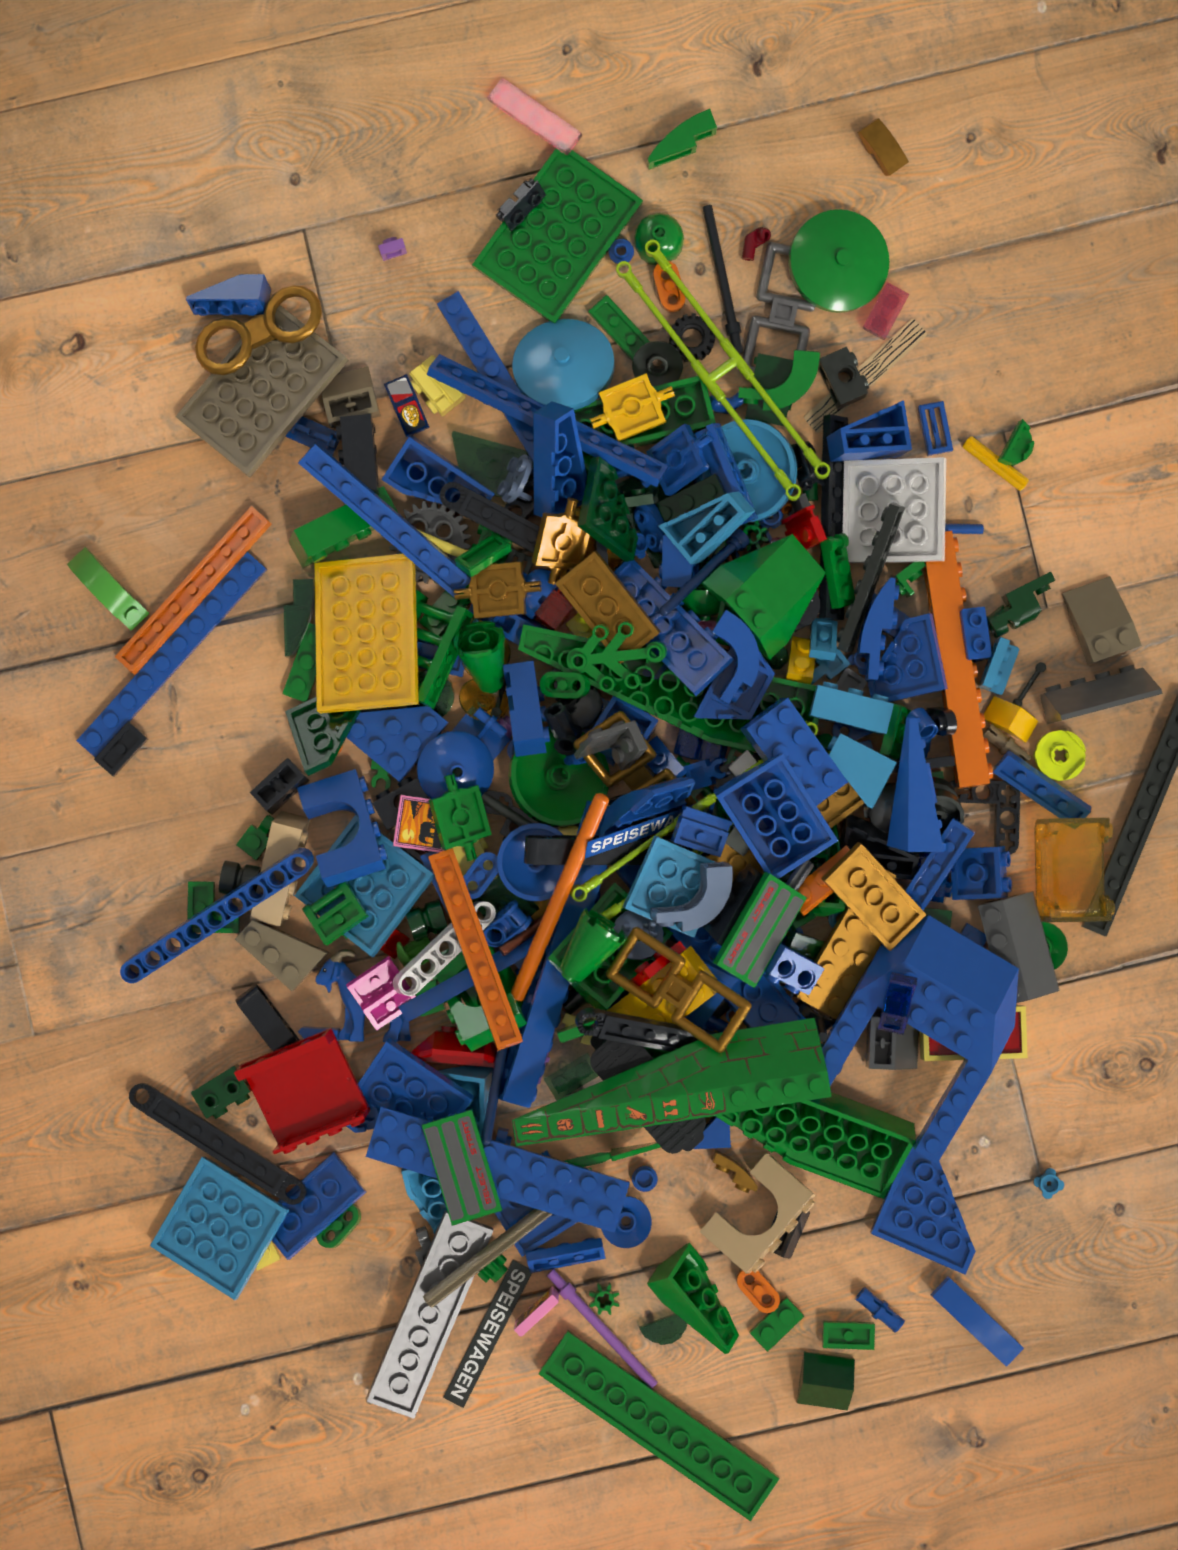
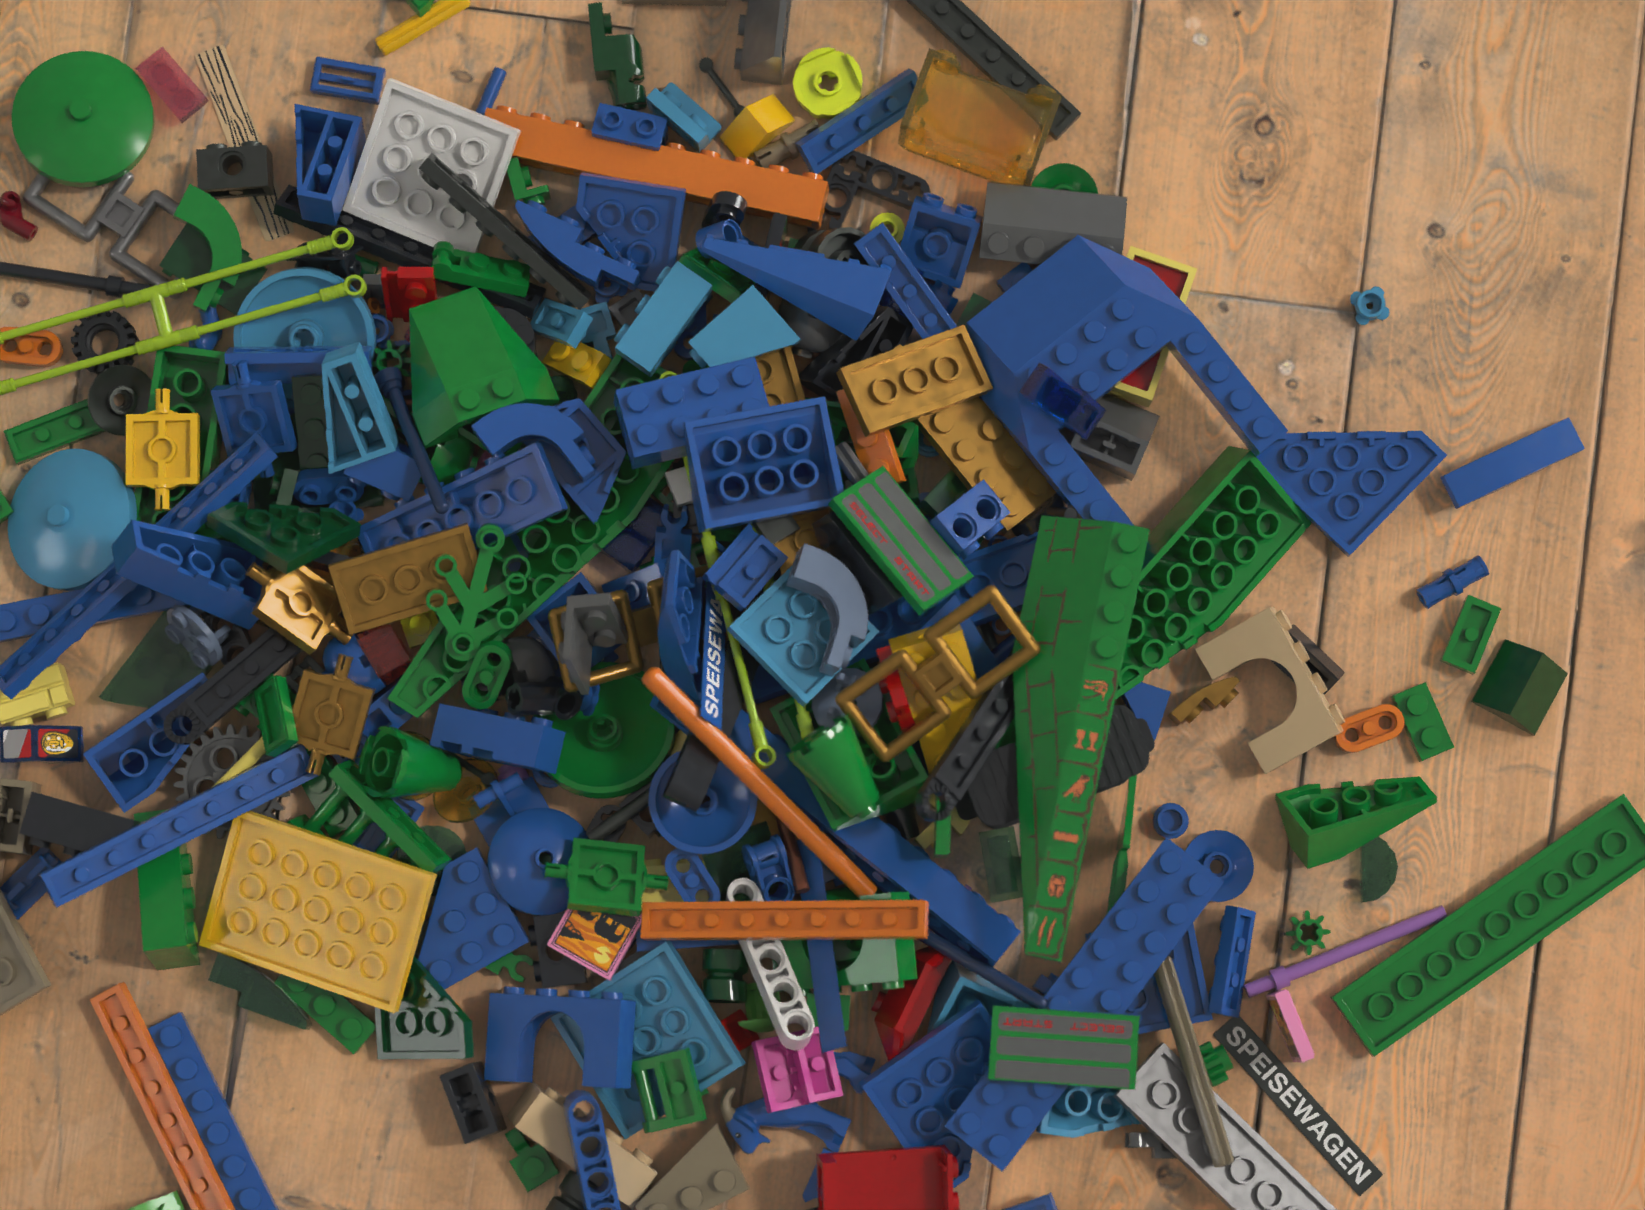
camera: 65 degrees left, 5 degrees down
none -> neon yellow plate [870,212,905,244]

